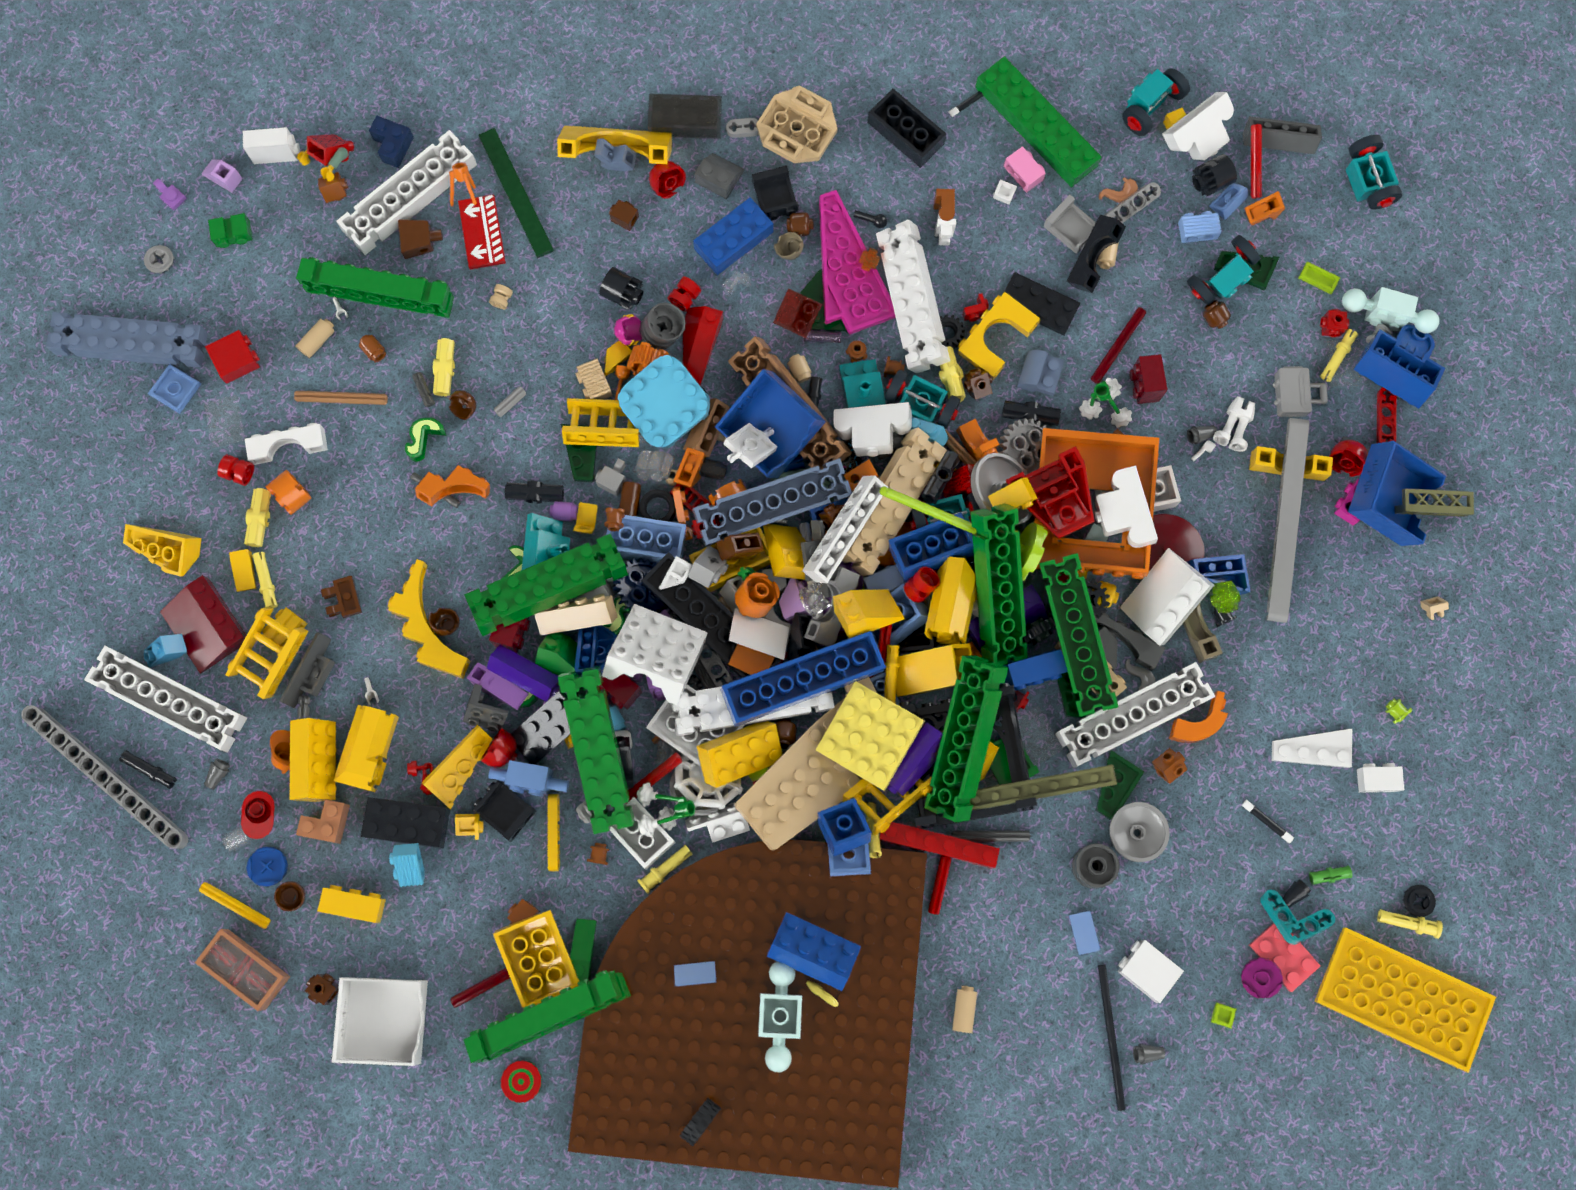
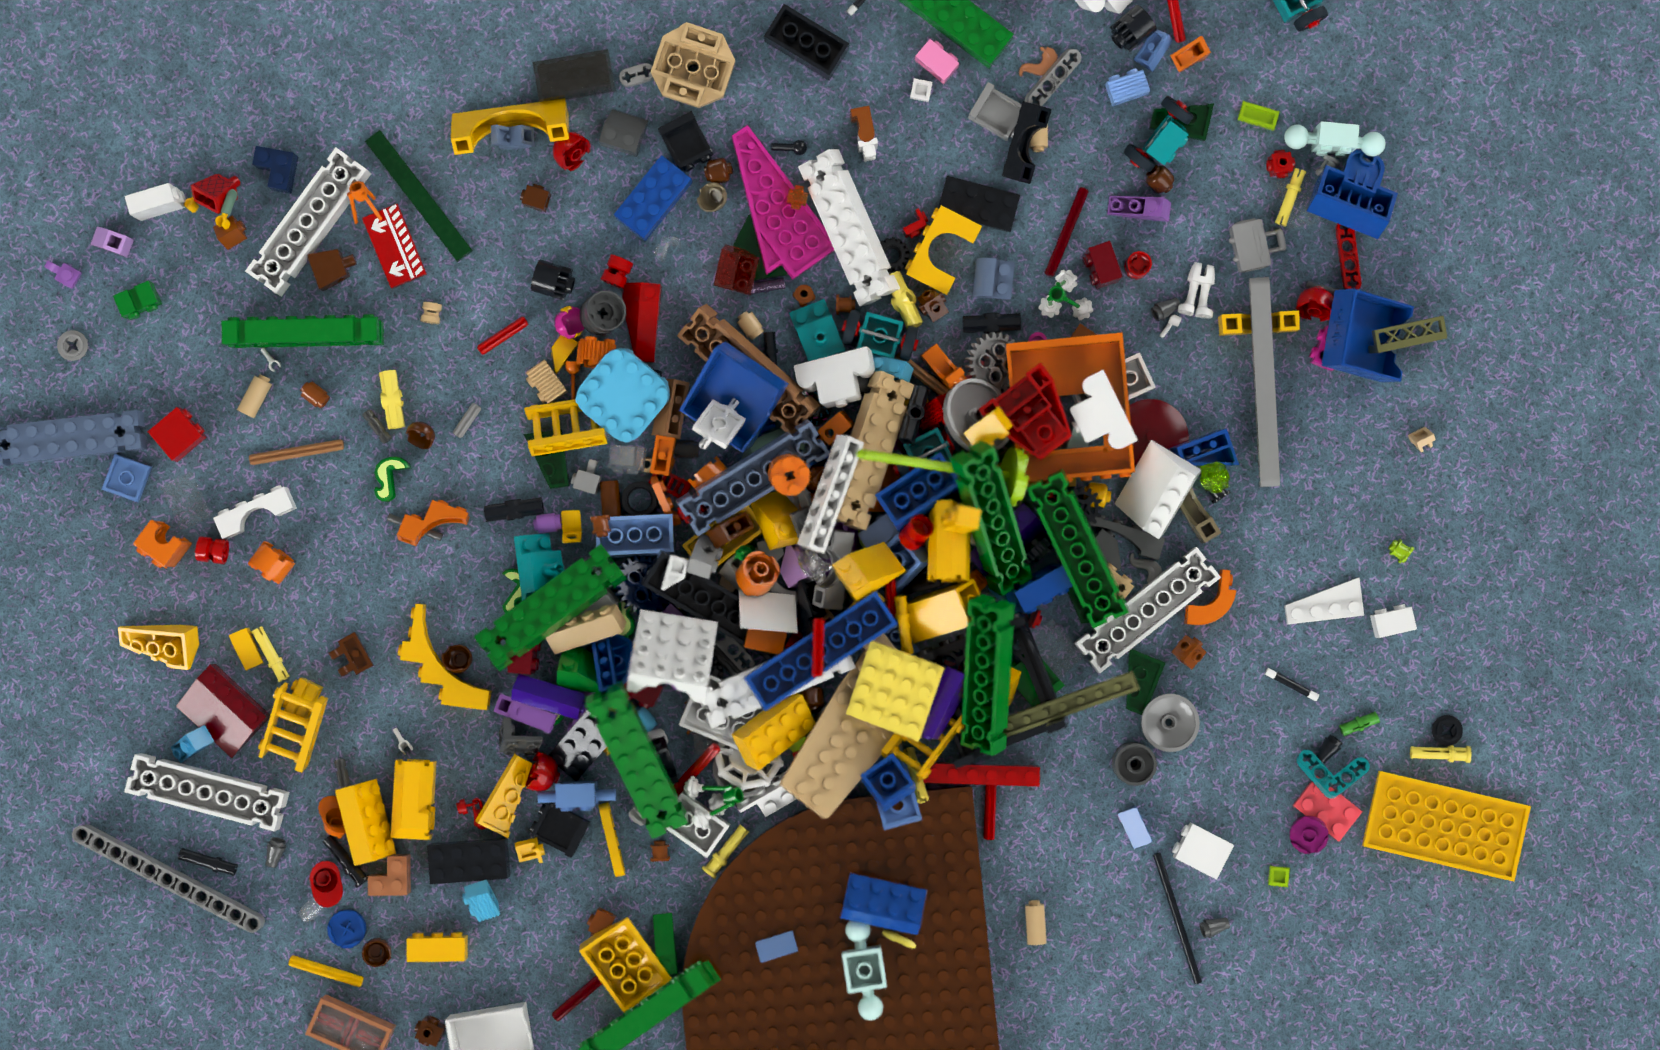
camera: 10 degrees left, 10 degrees up
light yellow piece [244,488,271,547] -> none
dark grey bracket [280,632,335,708] -> none
dark grey axle [952,831,1030,842] -> none
none -> orange piece [133,520,192,569]
none -> black pin [322,835,369,888]
none -> red axle [477,316,528,355]
none -> orange brick [768,454,810,496]
none -> red axle [812,618,824,677]
none -> yellow brick [941,505,981,534]
none -> medium lavender slope [1107,196,1171,221]
none -> red wheel [1124,251,1152,280]

